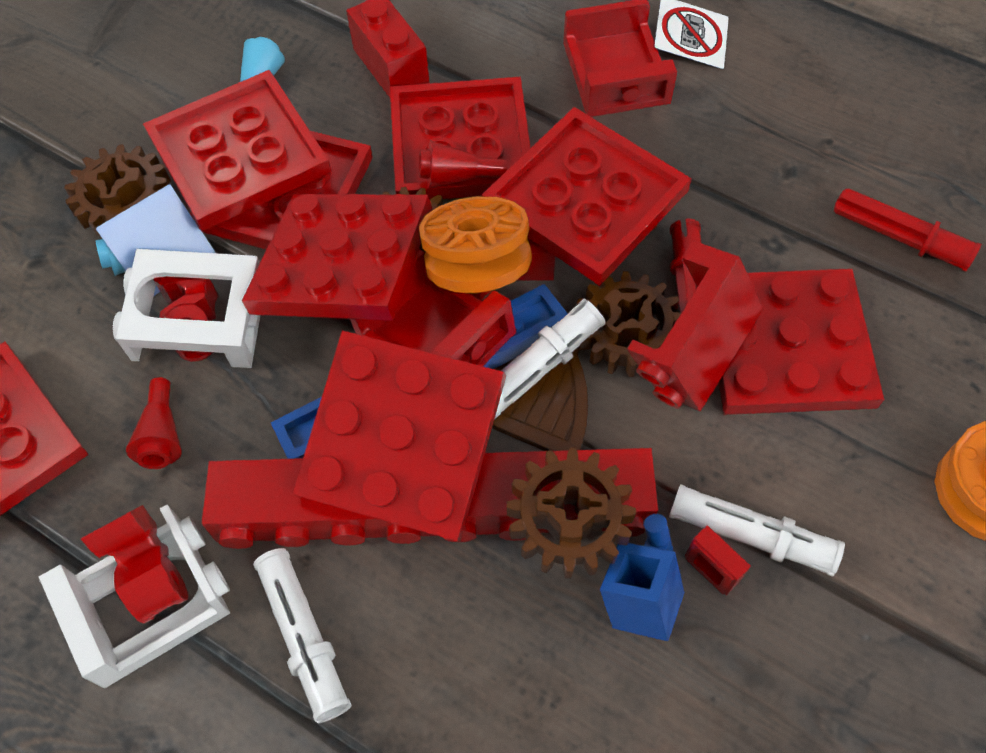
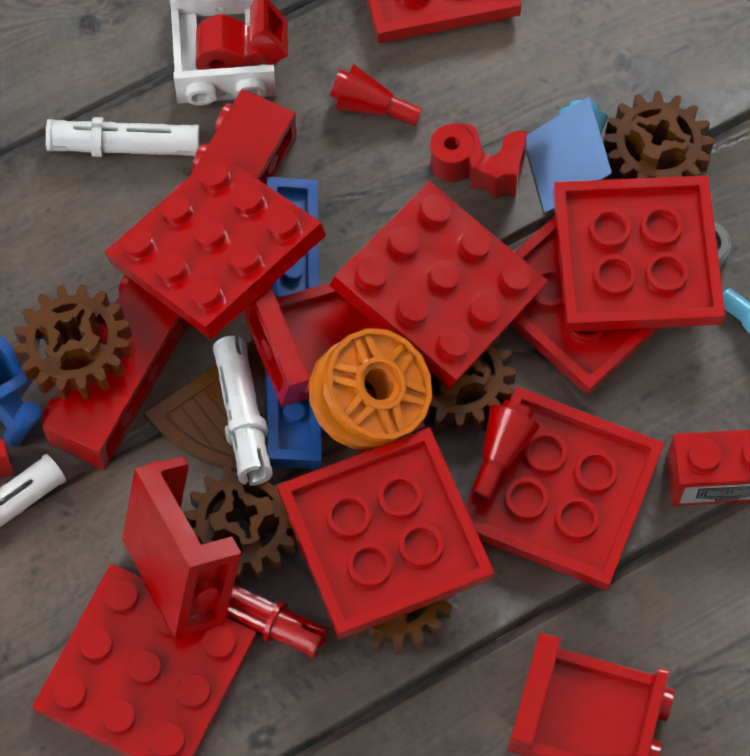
camera: 115 degrees right, 5 degrees up
white panel [113,249,260,368] -> none

